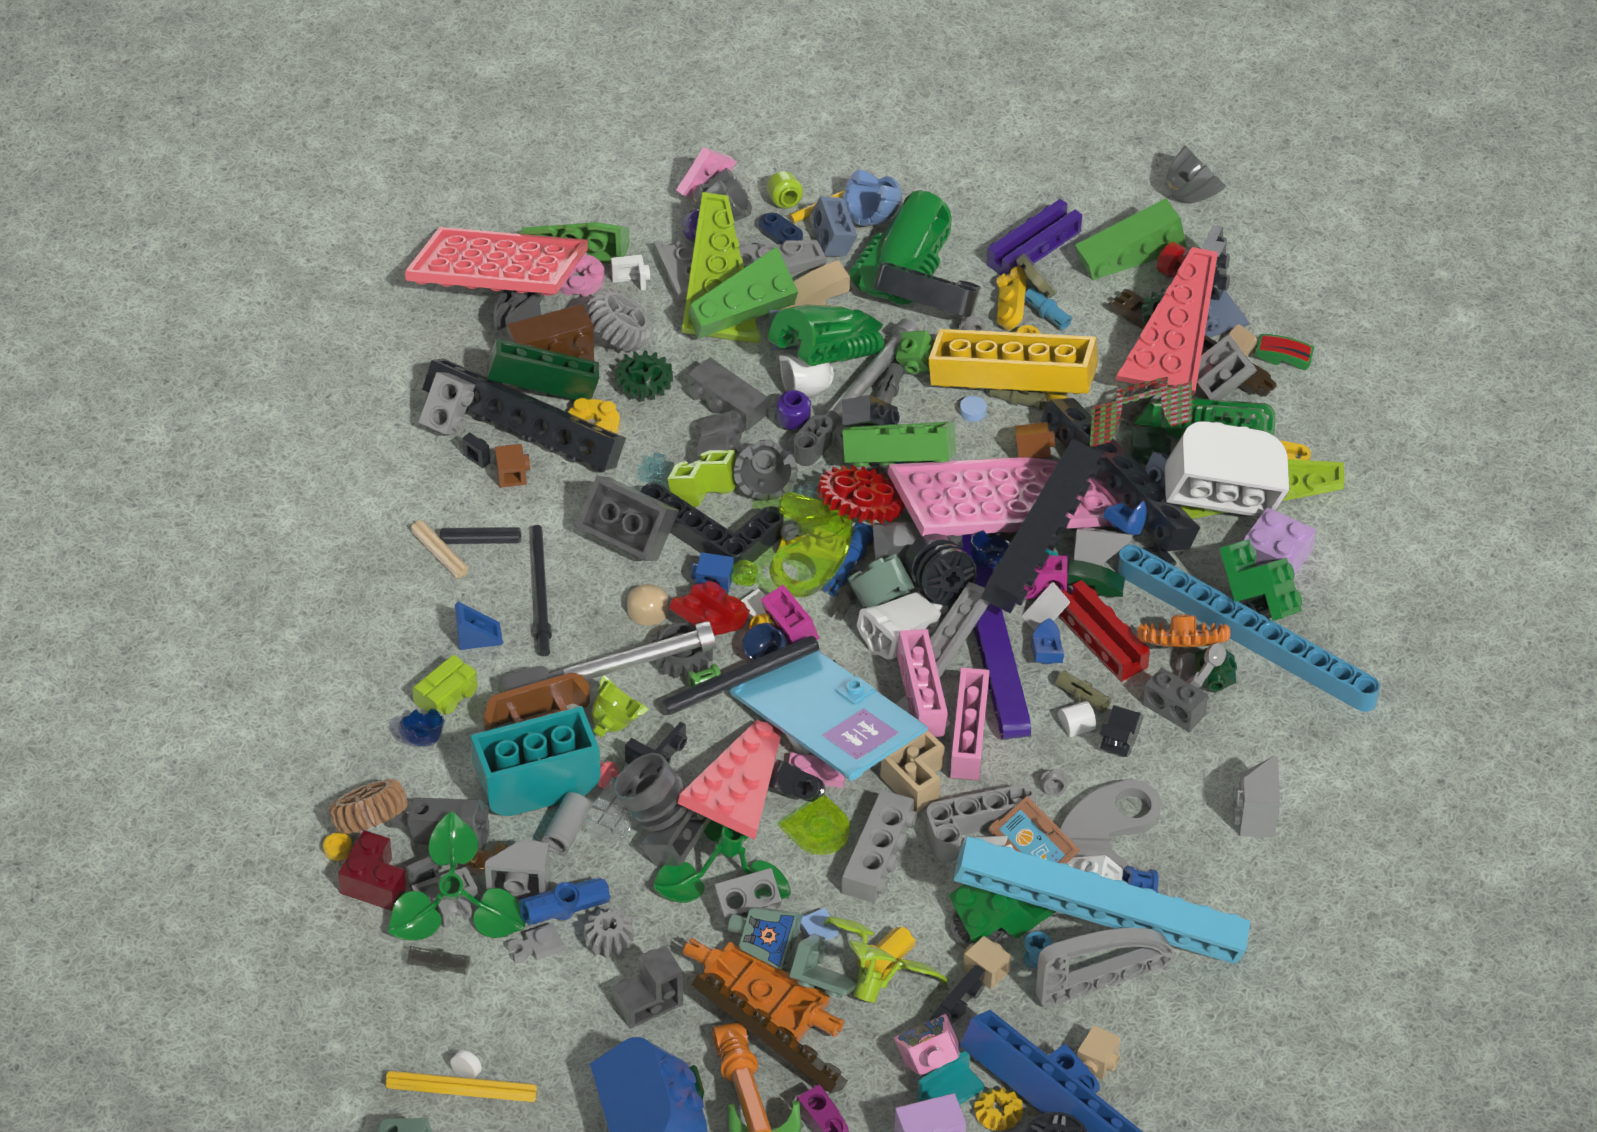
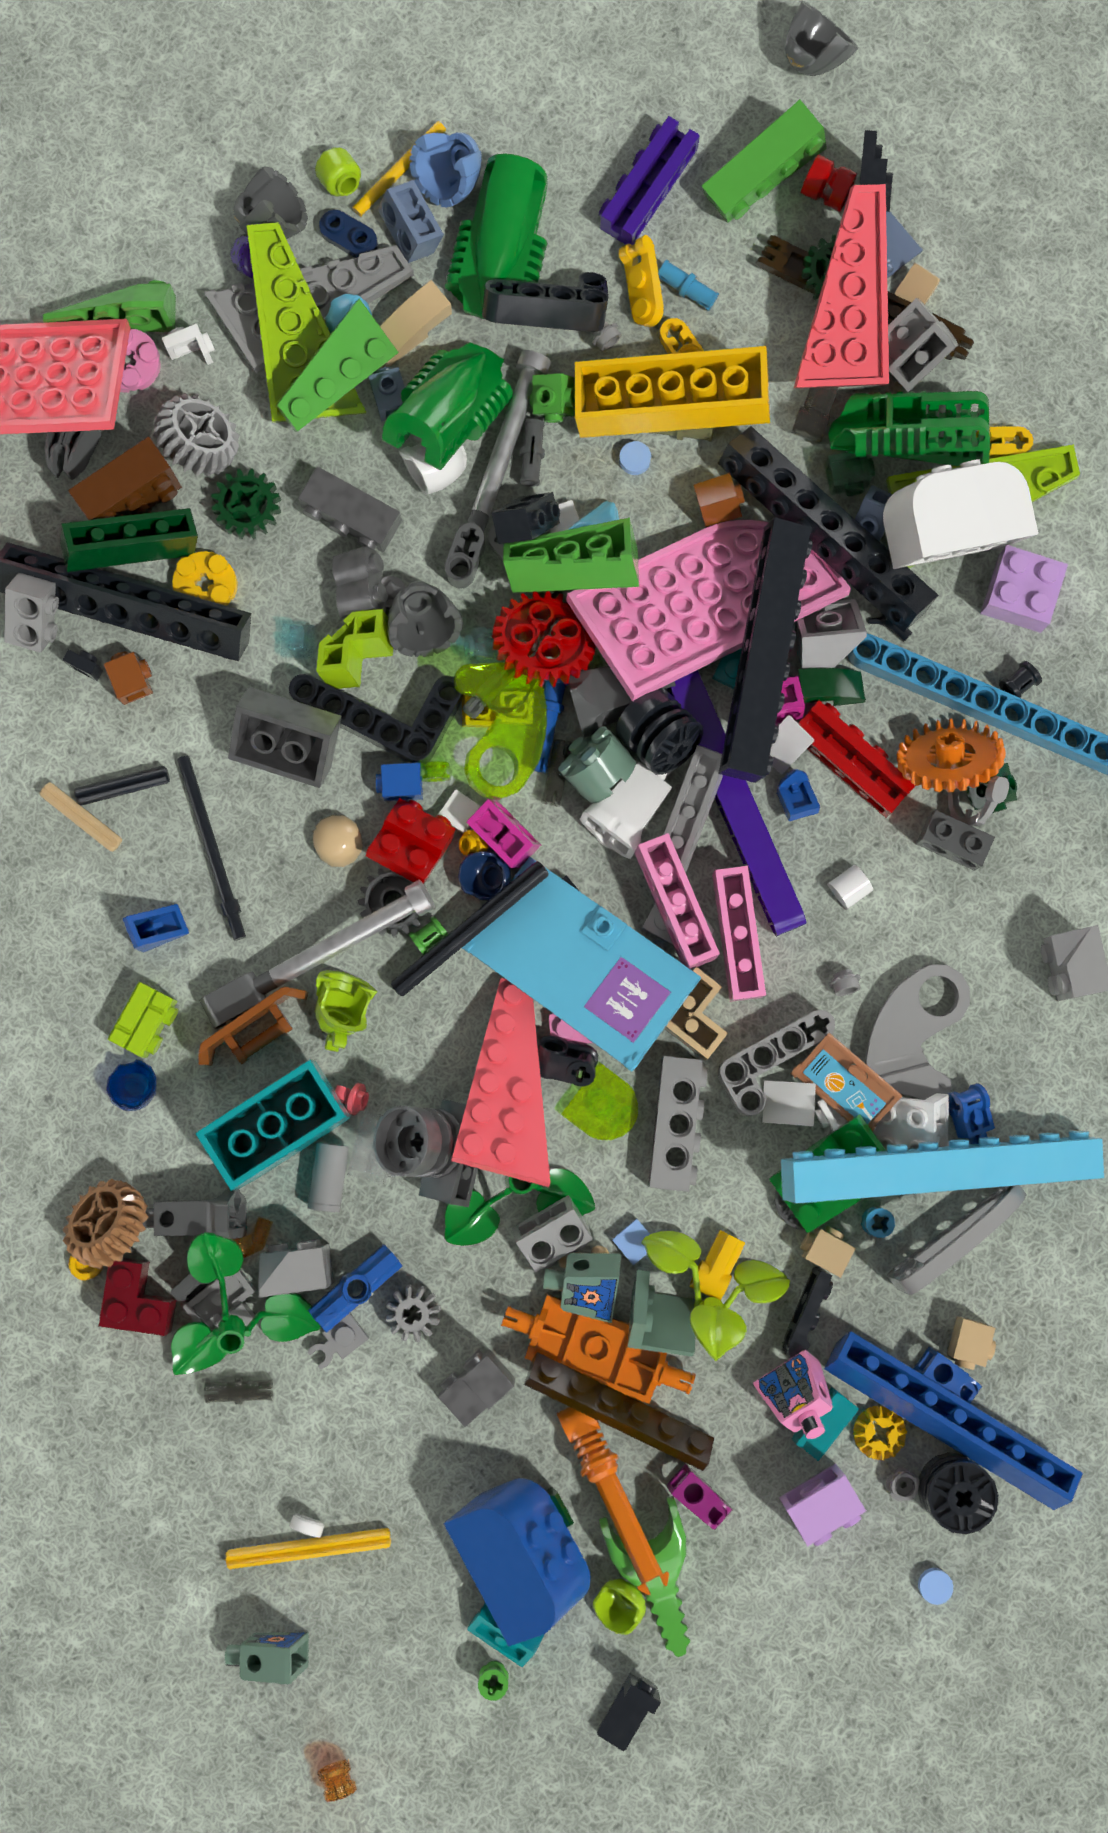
camera: 15 degrees left, 35 degrees up
black bracket [625,722,687,765] -> none
bright pink plate [676,147,737,198] -> none
dark purple head [776,390,811,430] -> none
clear blue hair [970,530,1010,570] -> none
olive tile [1016,253,1057,298] -> none
olive pin [1055,670,1112,713] -> none
piece [1090,376,1192,447] -> none
black brick [1100,705,1144,757] -> none
blue plate [1103,501,1147,535] -> none
green bracket [1219,539,1302,621] -> none
slope [1254,334,1314,370] -> none

